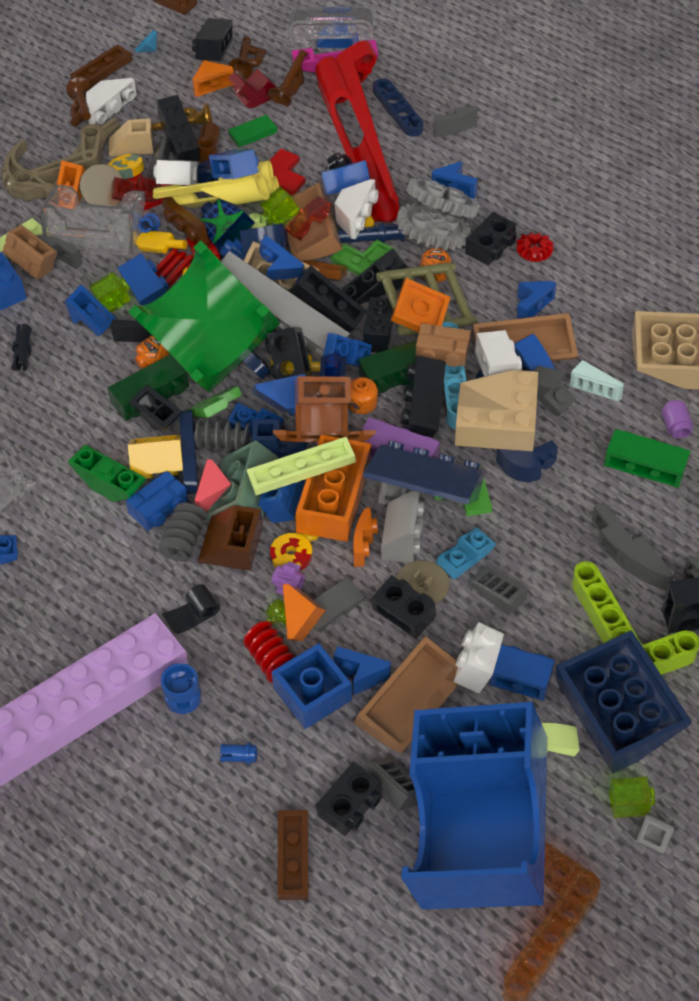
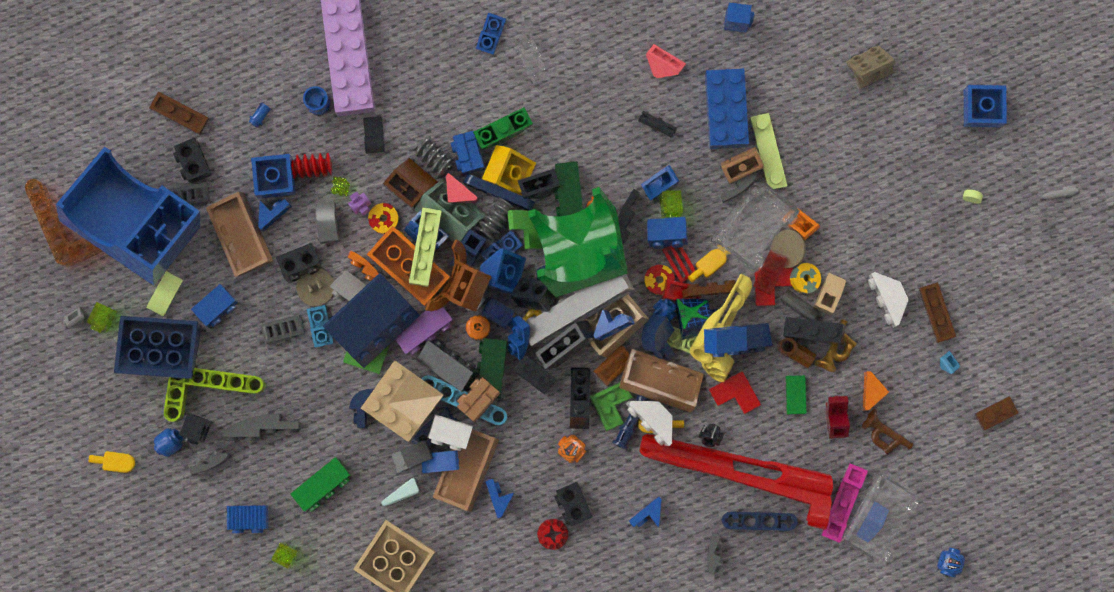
camera: 120 degrees right, 30 degrees up
dark tan piece [1,117,121,201] -> none
reddish brown piece [66,76,92,127] -> none
blue pin [138,213,160,233] -> none
white slope [154,160,198,185] -> none
black brick [192,18,233,61] -> none
clear neon green brick [259,187,301,226] -> none
reddish brown piece [267,50,307,106] -> none
orange slope [283,584,326,642] -> none
clear red slope [285,196,332,241] -> none
blue slope [321,160,370,195] -> none
olive bar [376,263,478,336] -> none
orange plate [391,278,451,332] -> none
light grey gear [396,202,471,250] -> none
light grey gear [406,178,480,218] -> none
white brick [454,622,504,694] -> none
medium lavender brick [661,400,693,439] -> none

